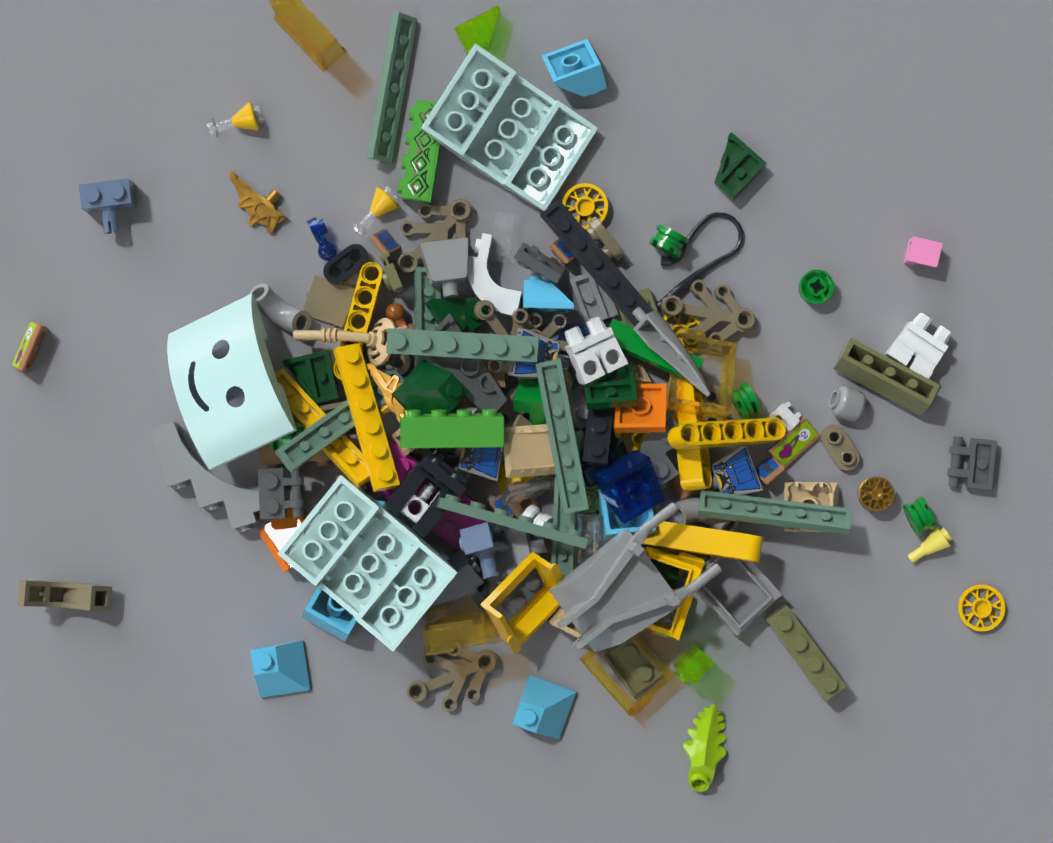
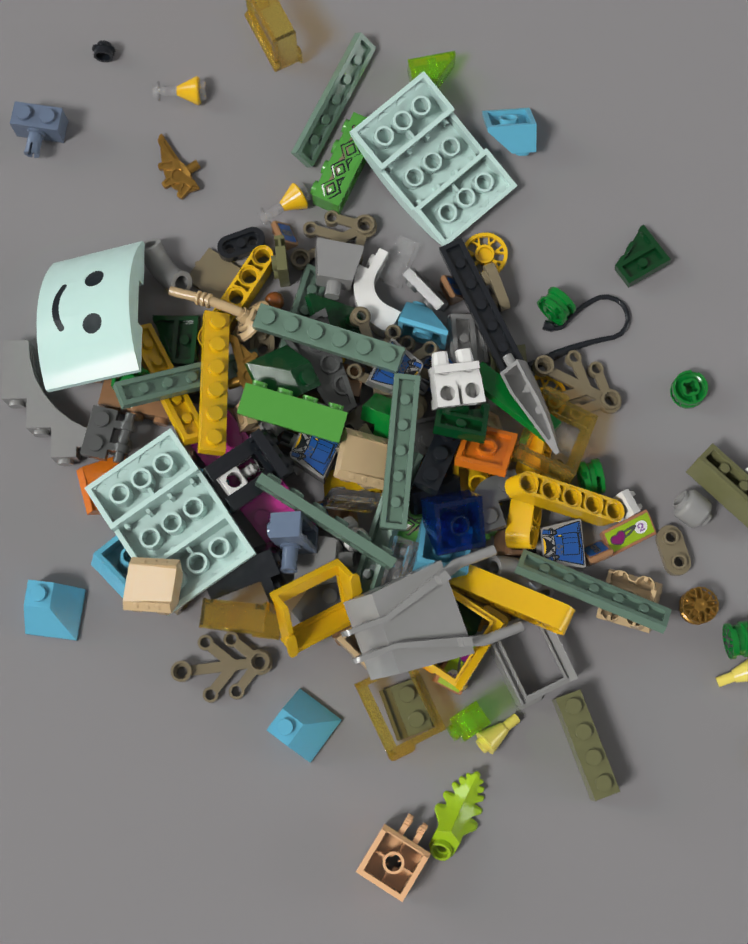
camera: 15 degrees right, 10 degrees down
clear blue plate [307,217,337,261] -> none
none -> black plate [92,40,116,62]
none -> tan slope [123,557,183,615]
none -> light nougat hinge [356,813,431,902]
none -> light yellow cone [476,713,521,754]

